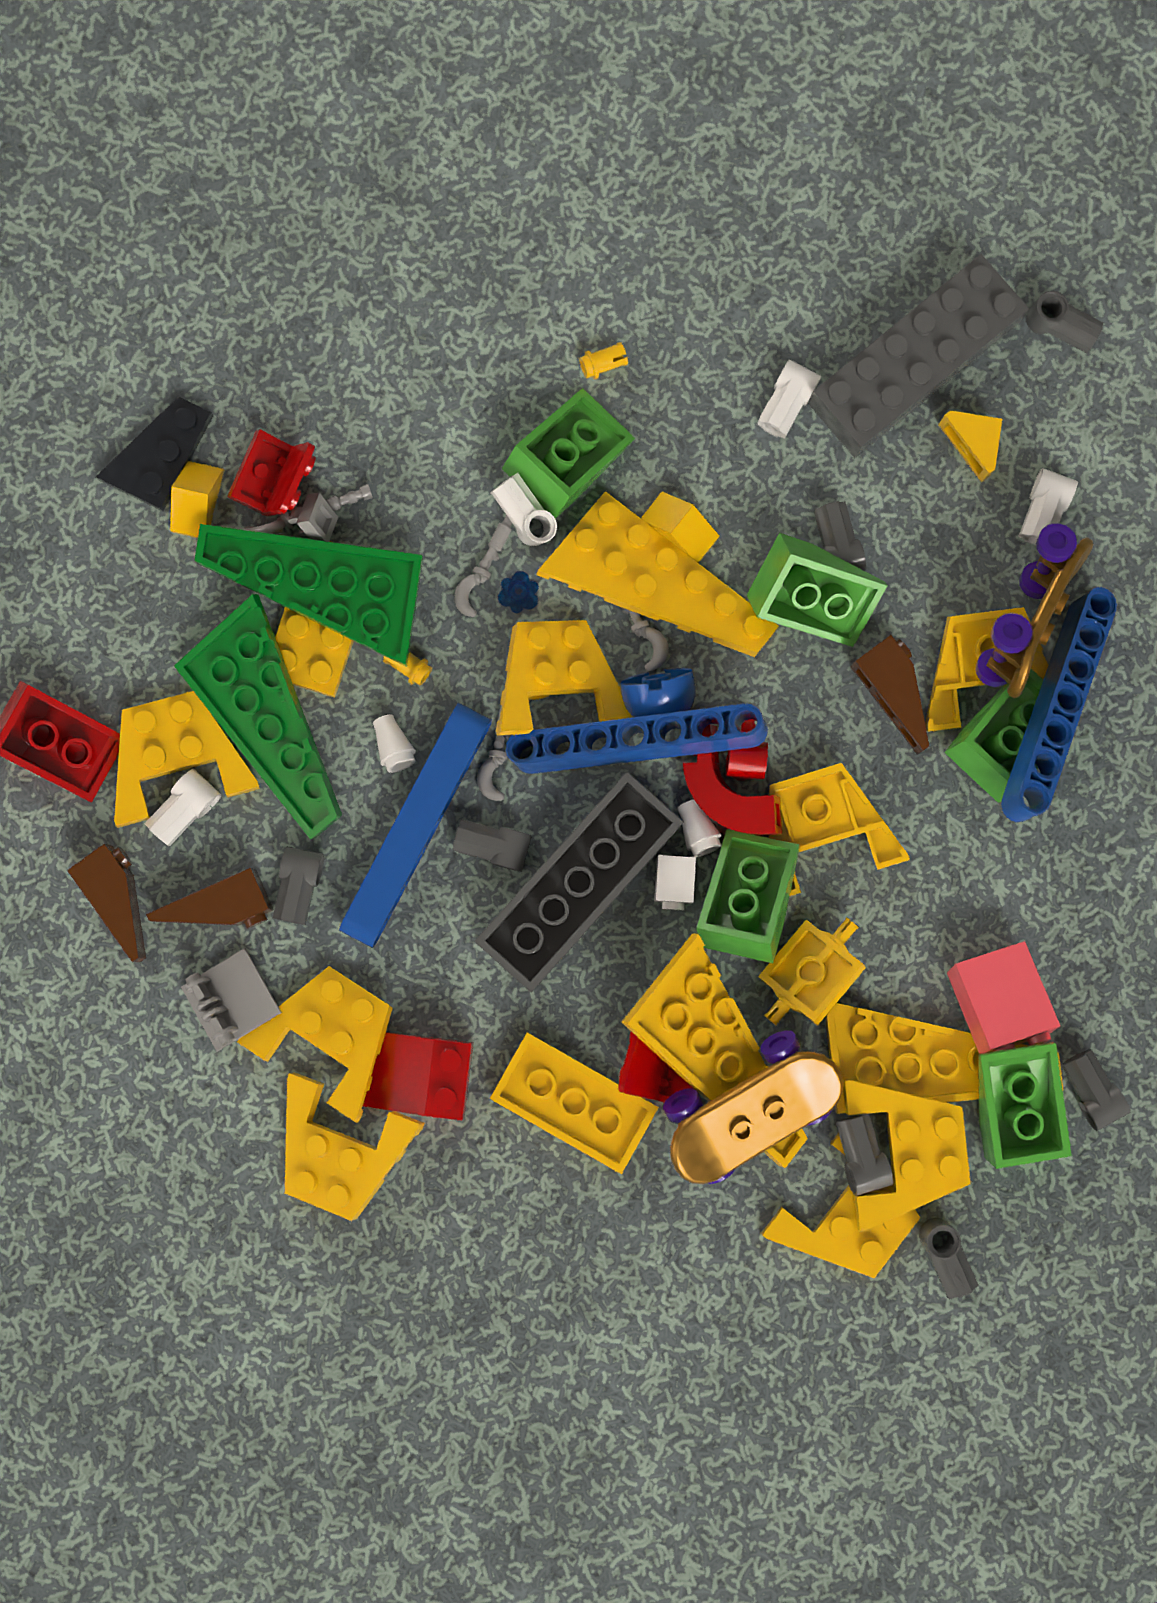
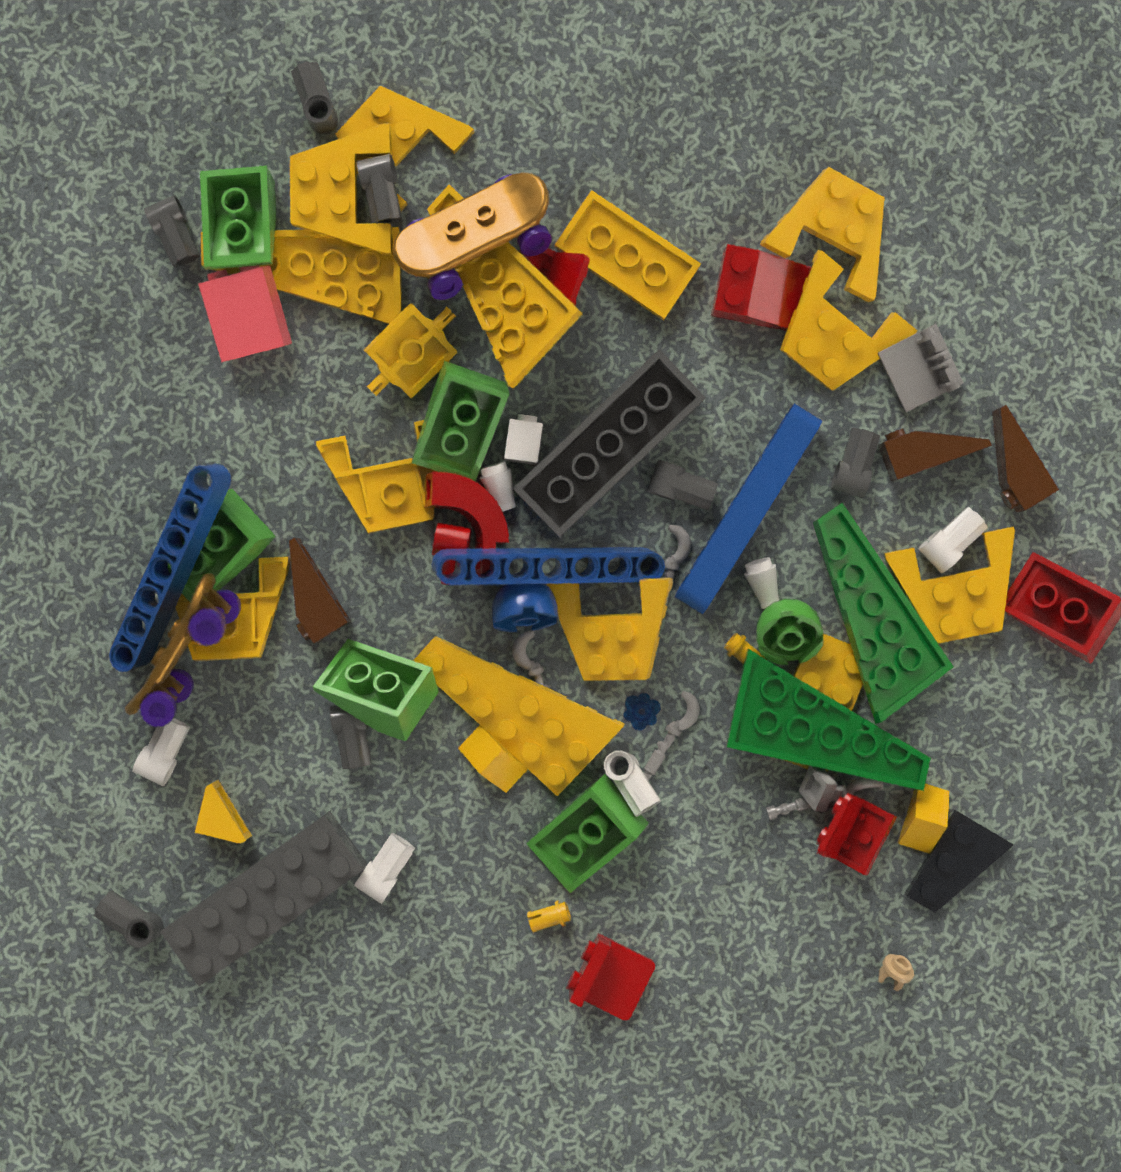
camera: 175 degrees left, 5 degrees up
none -> red bracket [566,933,655,1021]
none -> bright green cylinder [756,599,824,665]
none -> tan plate [878,954,914,991]

